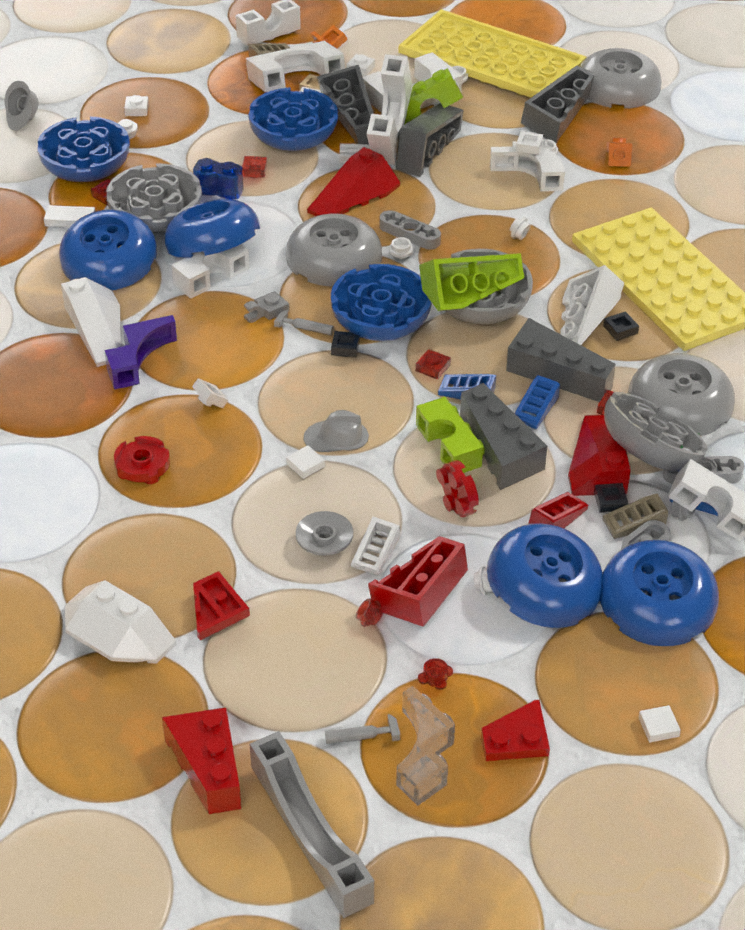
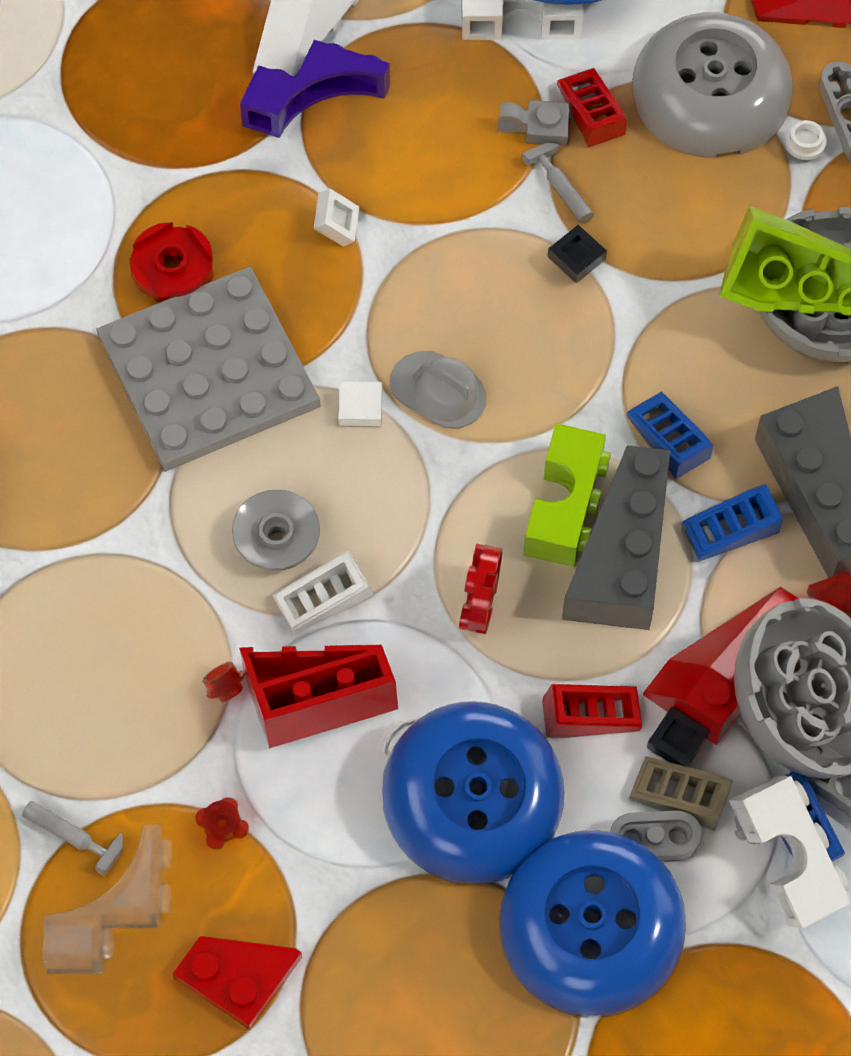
camera: 40 degrees right, 20 degrees up
red wing [193,571,250,640] -> none
blue brick [331,264,432,341] -> none
clear red plate [415,349,451,380] -> none
none -> light grey plate [96,266,321,472]
none -> red slope [557,68,627,147]

